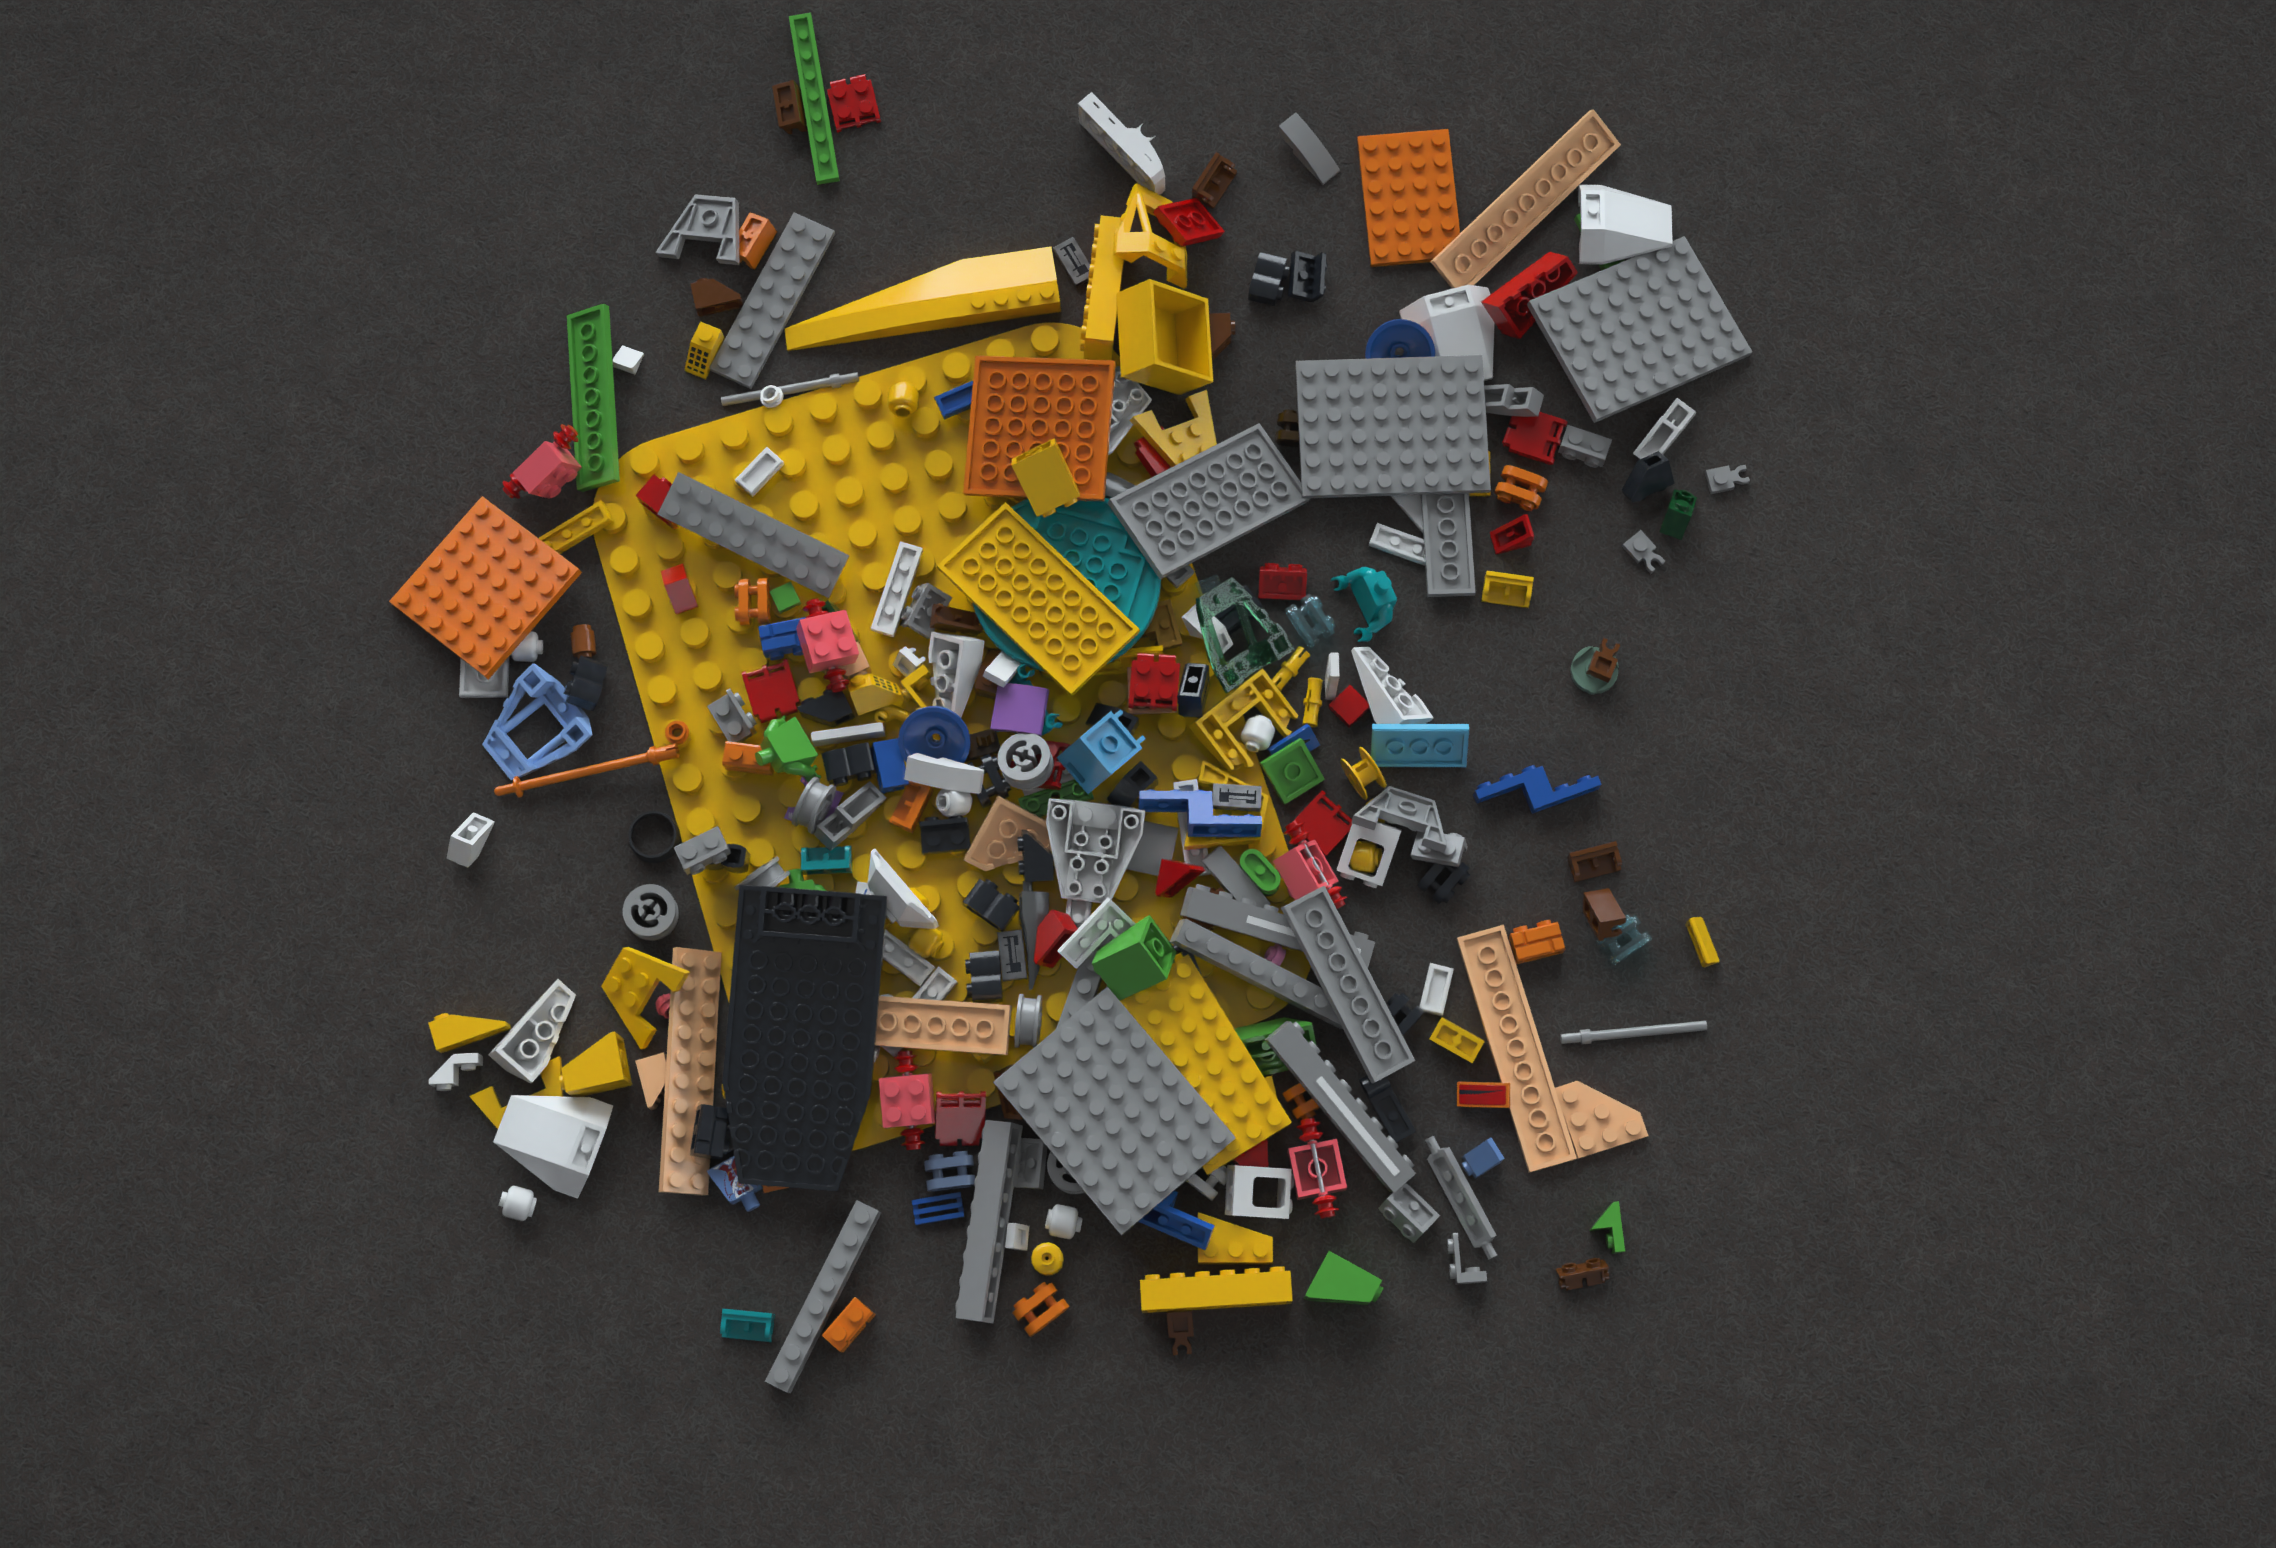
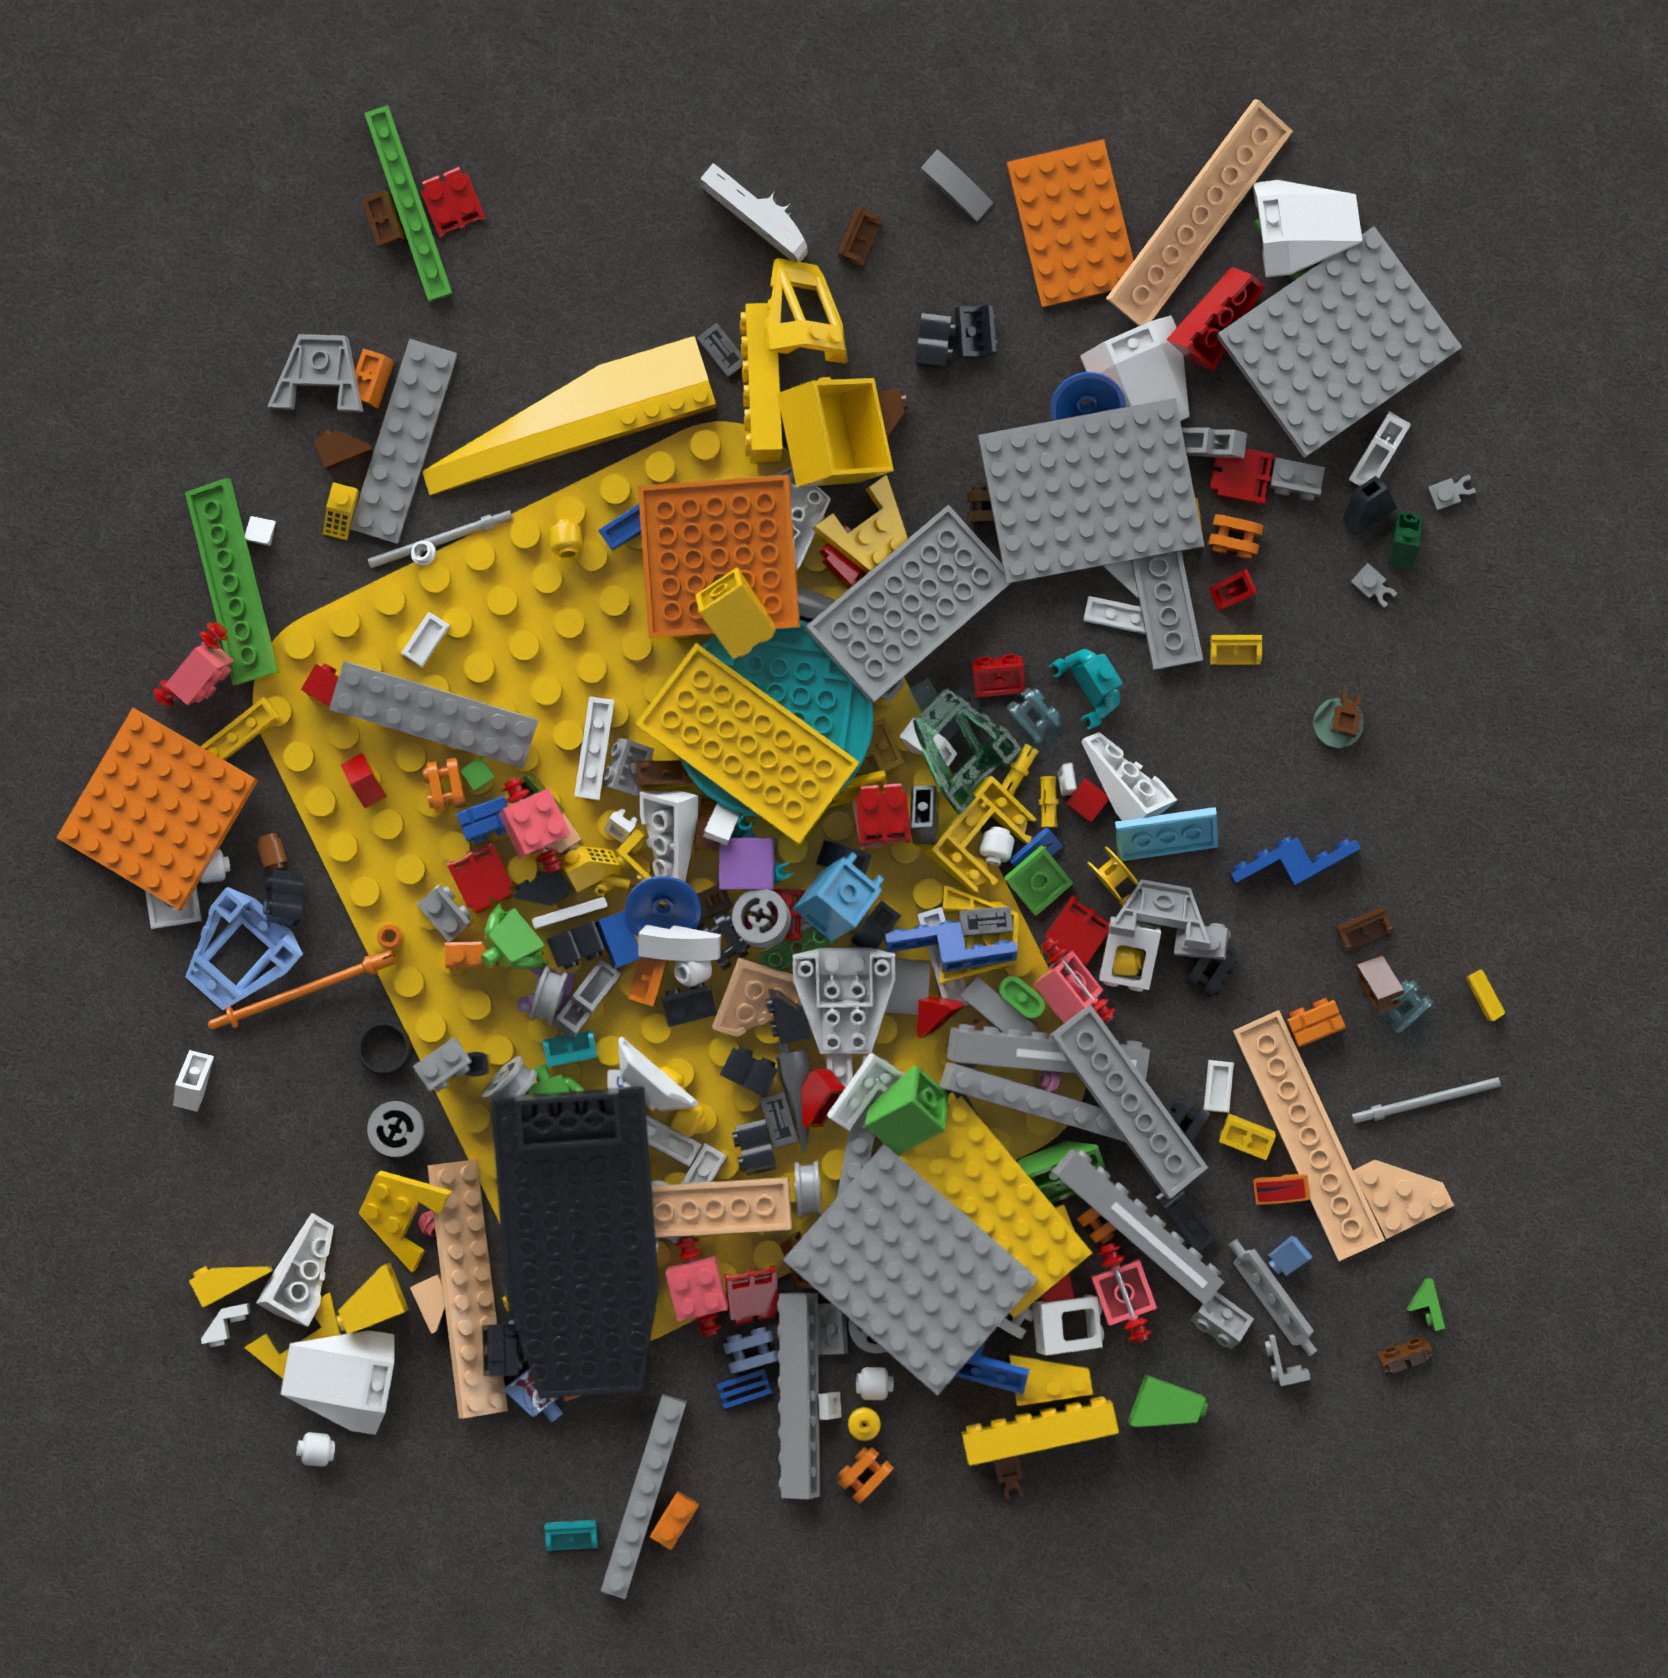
camera: 10 degrees left, 10 degrees up
red plate [1153,198,1225,247] -> none

